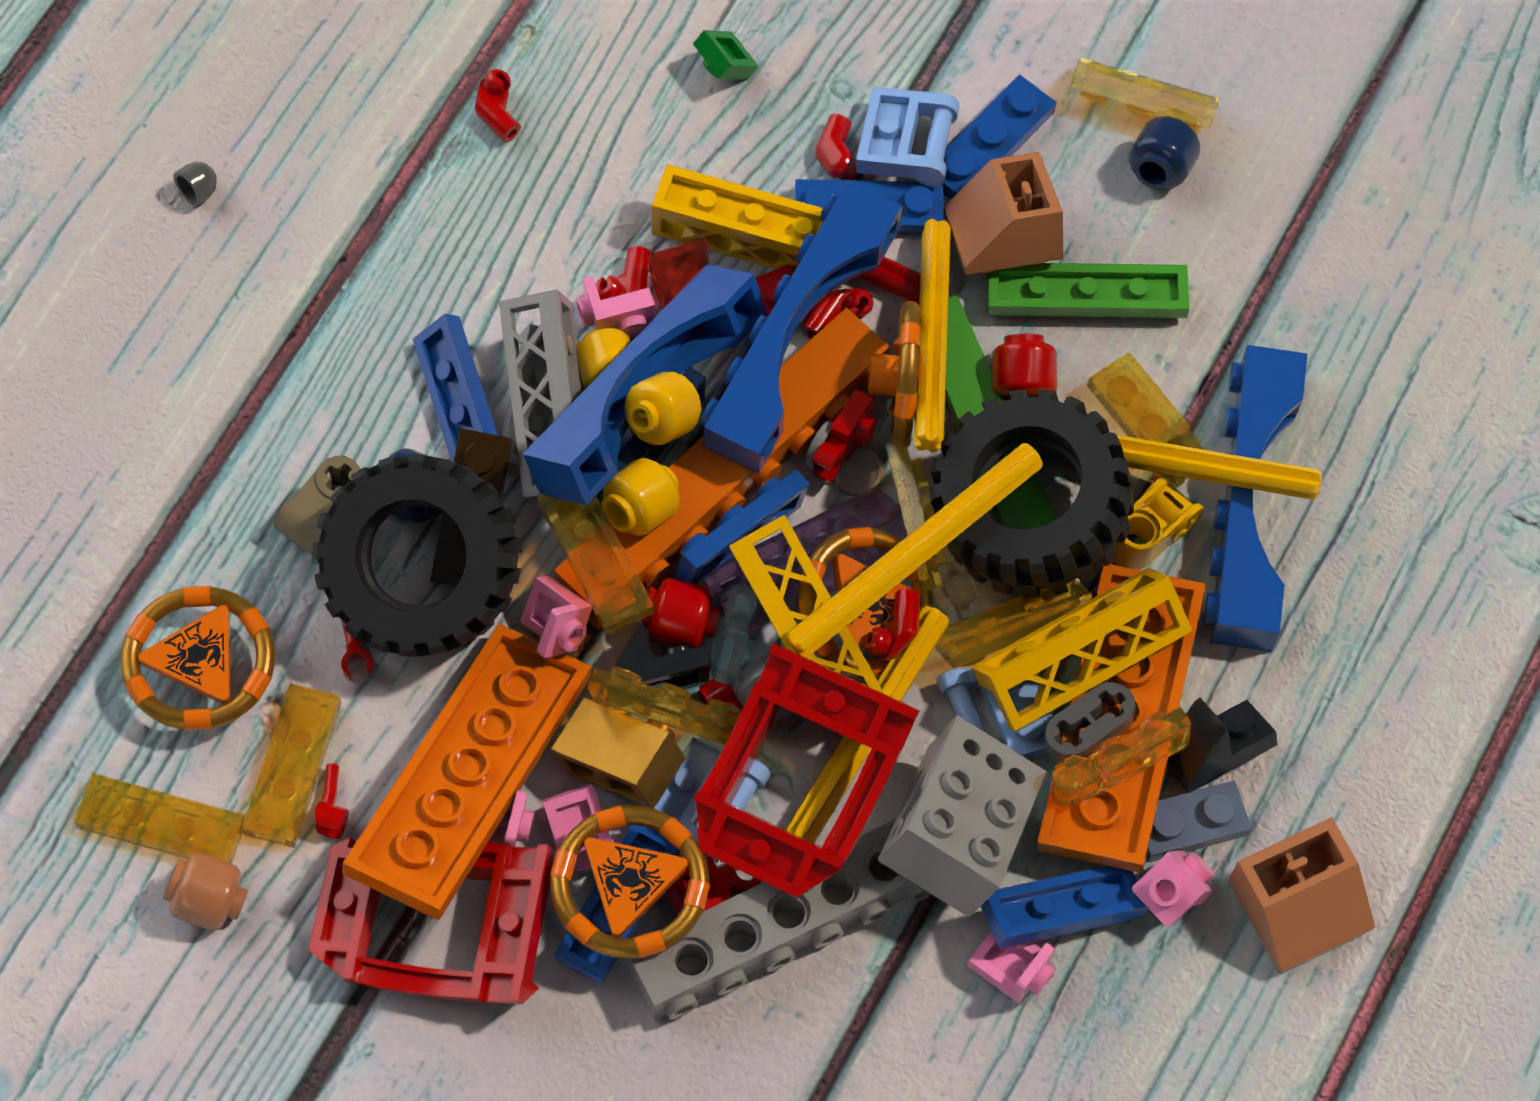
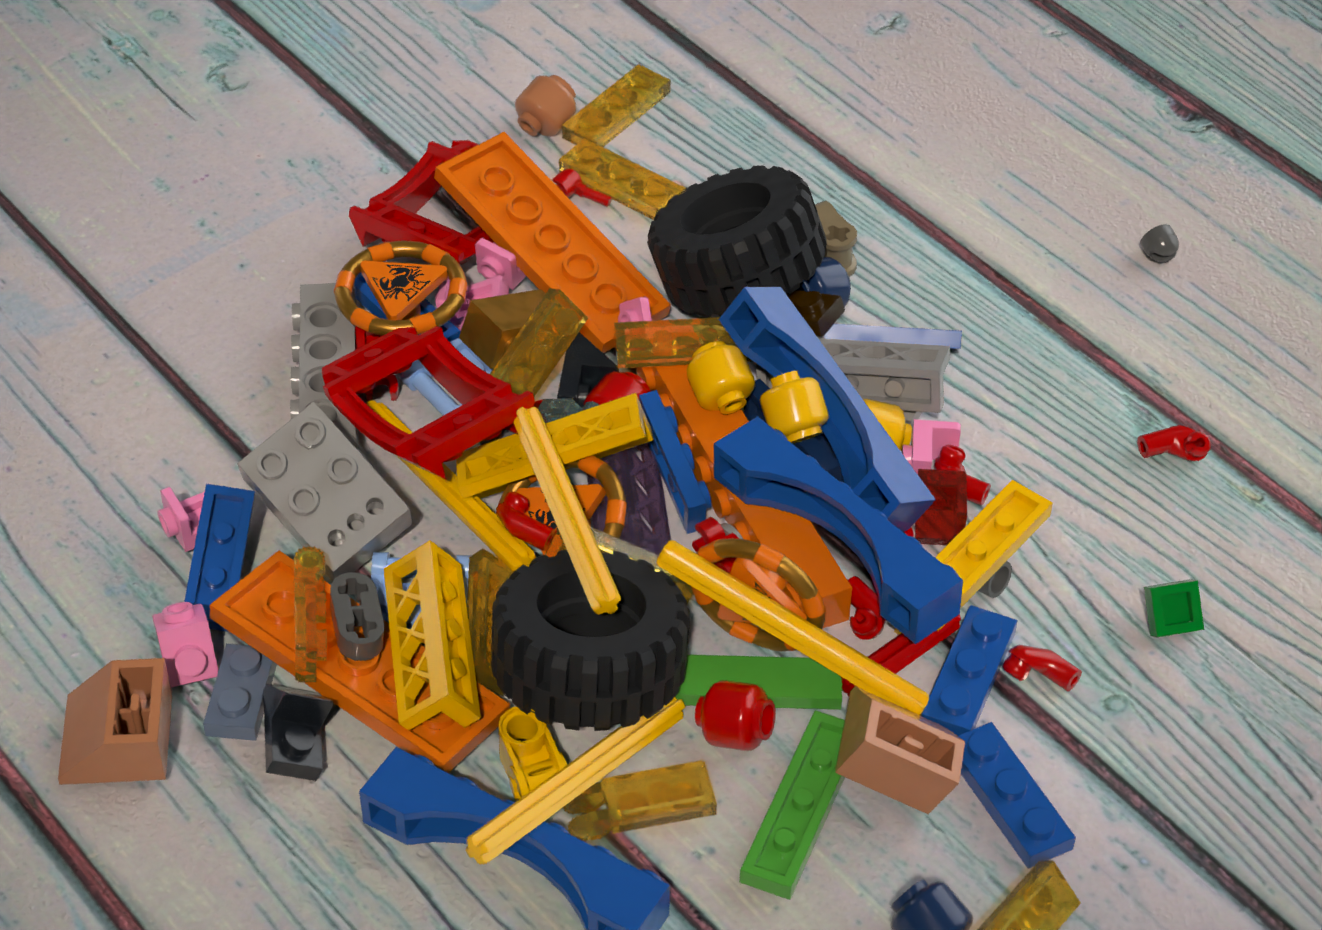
camera: 115 degrees right, 20 degrees down
piece [120,585,275,731] -> none
light blue plate [856,87,960,187] -> none

